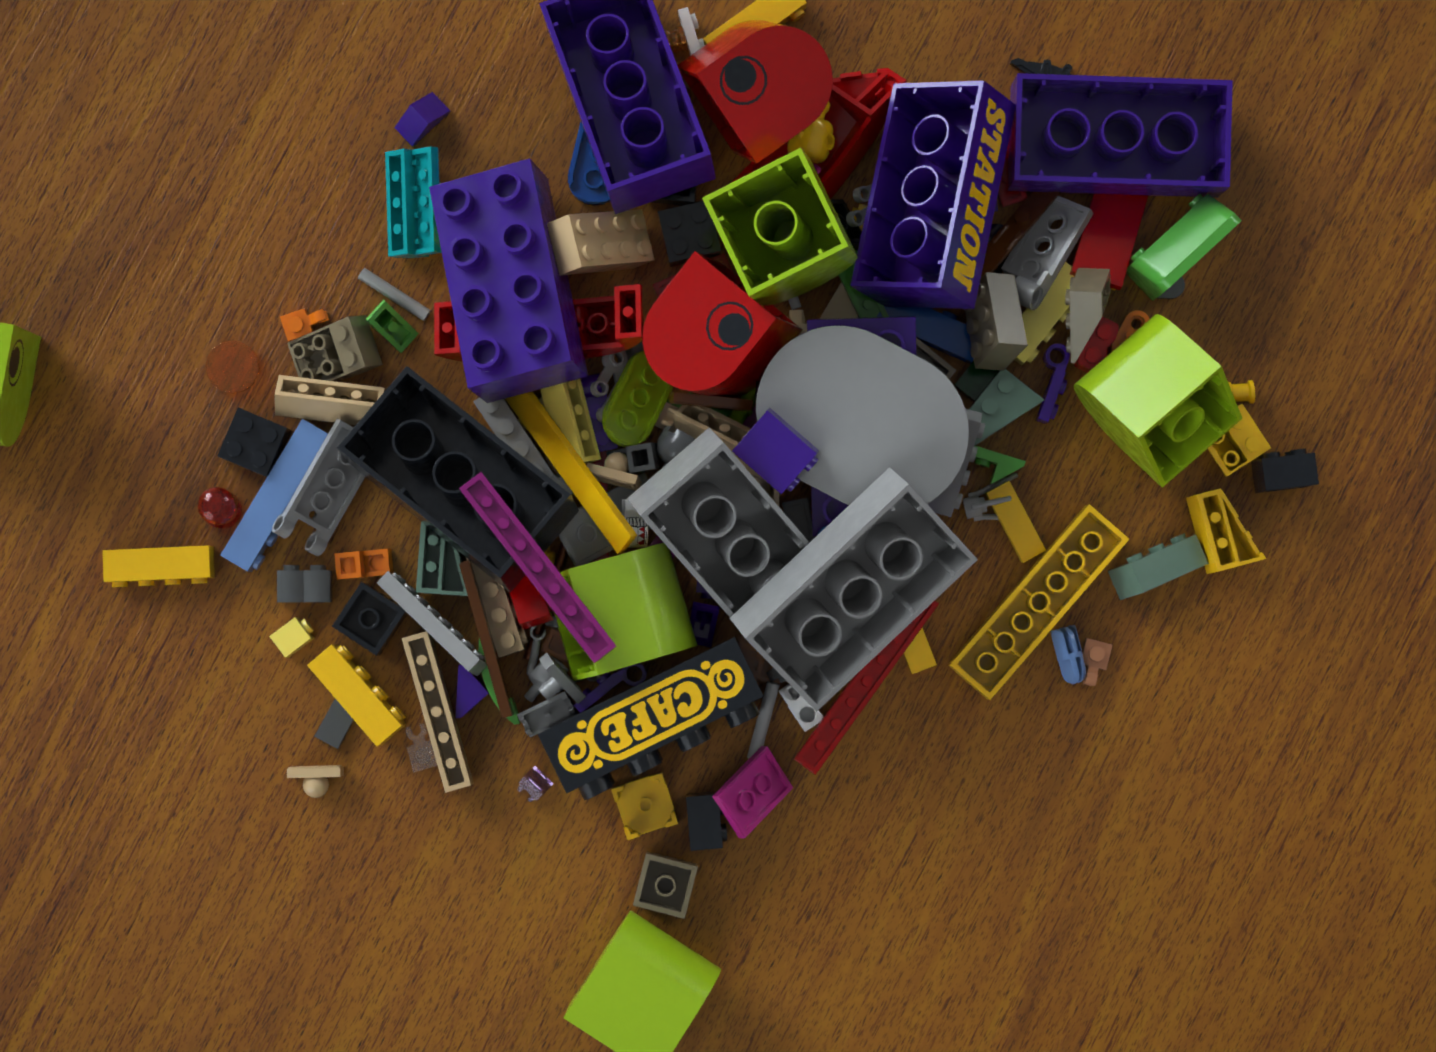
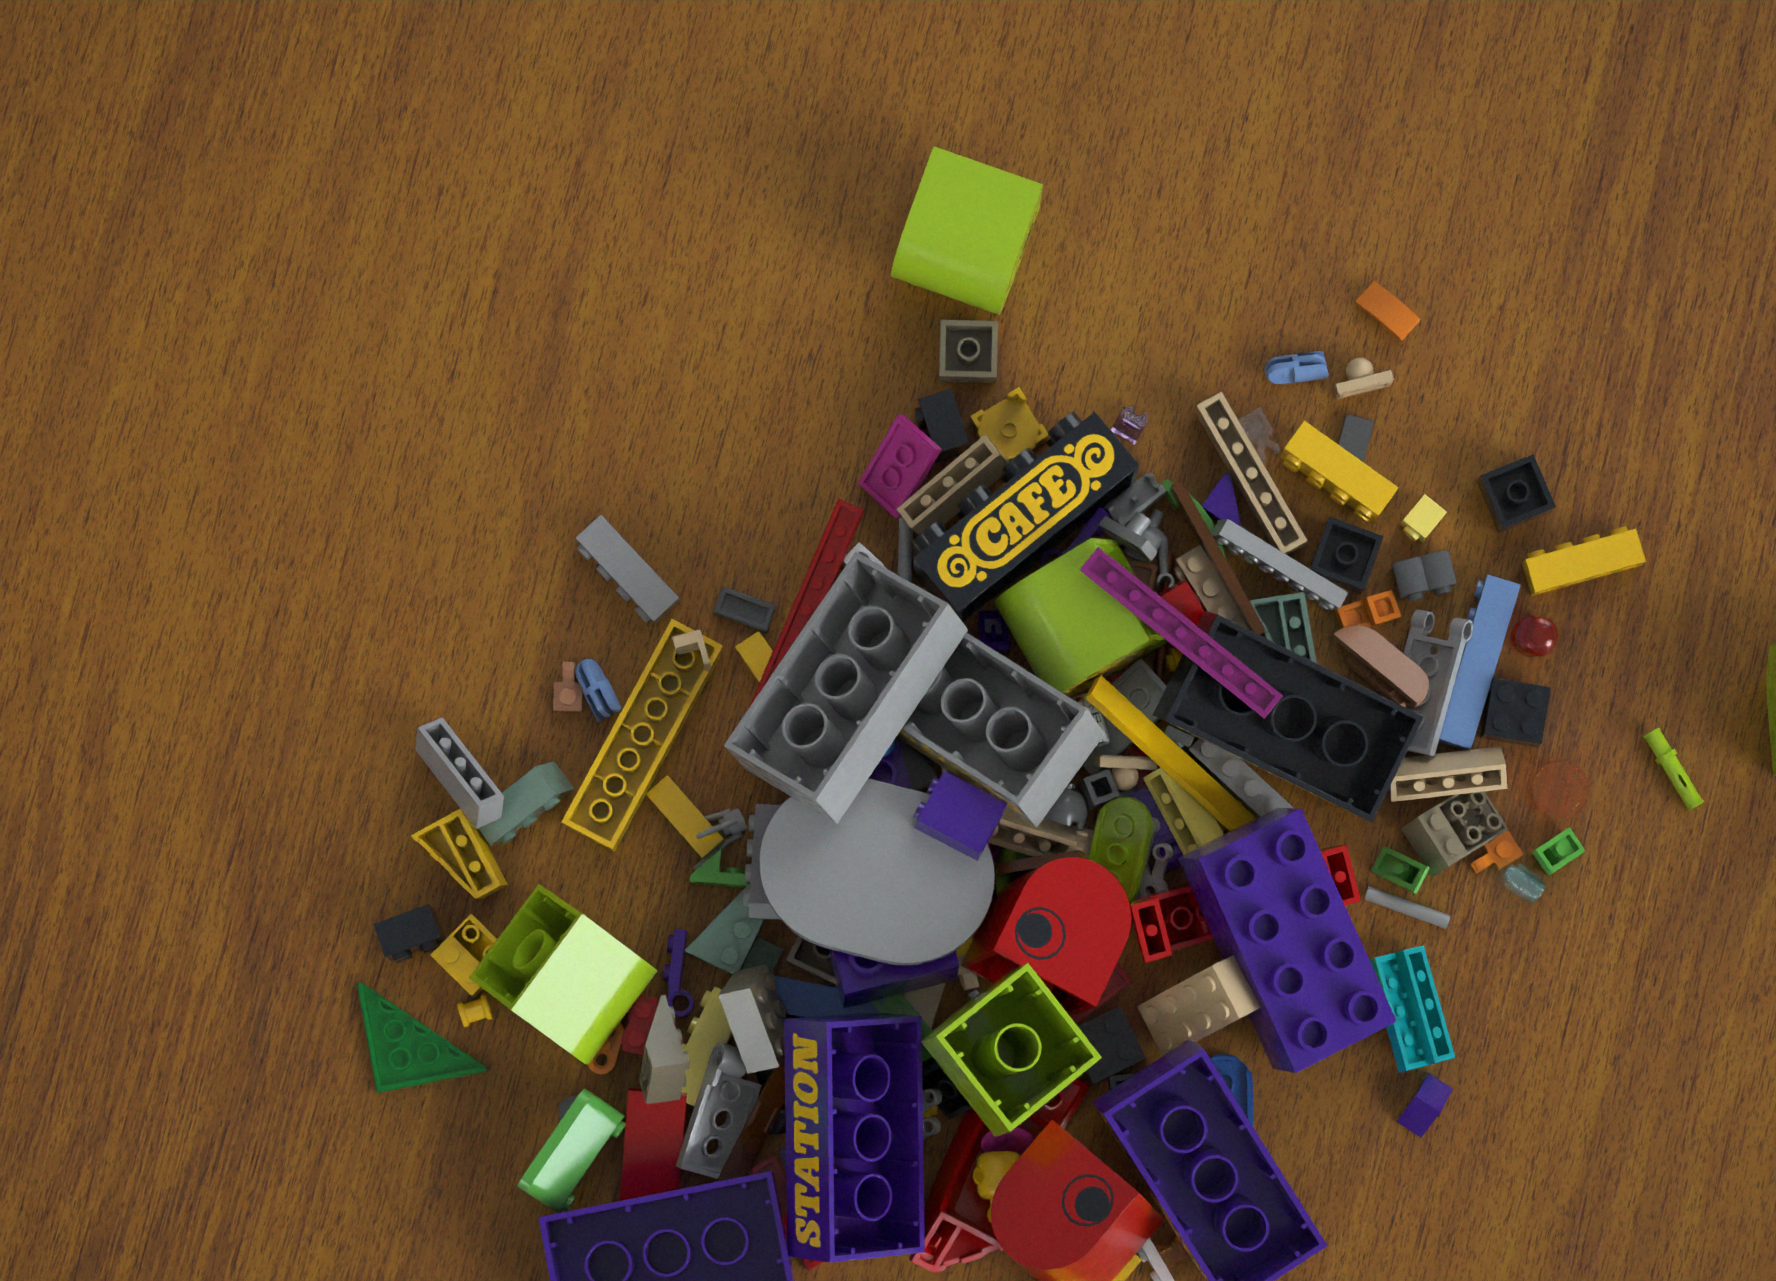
camera: 170 degrees right, 5 degrees down
none -> green tile [357,982,488,1093]
none -> light grey brick [415,717,504,829]
none -> light grey brick [576,515,680,625]
none -> tan panel [672,629,712,671]
none -> dark grey tile [713,586,777,633]
none -> tan brick [897,435,1009,535]
none -> medium blue arm [1264,351,1329,384]
none -> nougat brick [1333,625,1429,709]
none -> orange slope [1355,281,1420,341]
none -> black brick [1476,454,1556,534]
none -> clear light blue brick [1502,863,1547,904]
none -> bright green slope [1532,827,1585,876]
none -> lime pin [1643,727,1704,811]

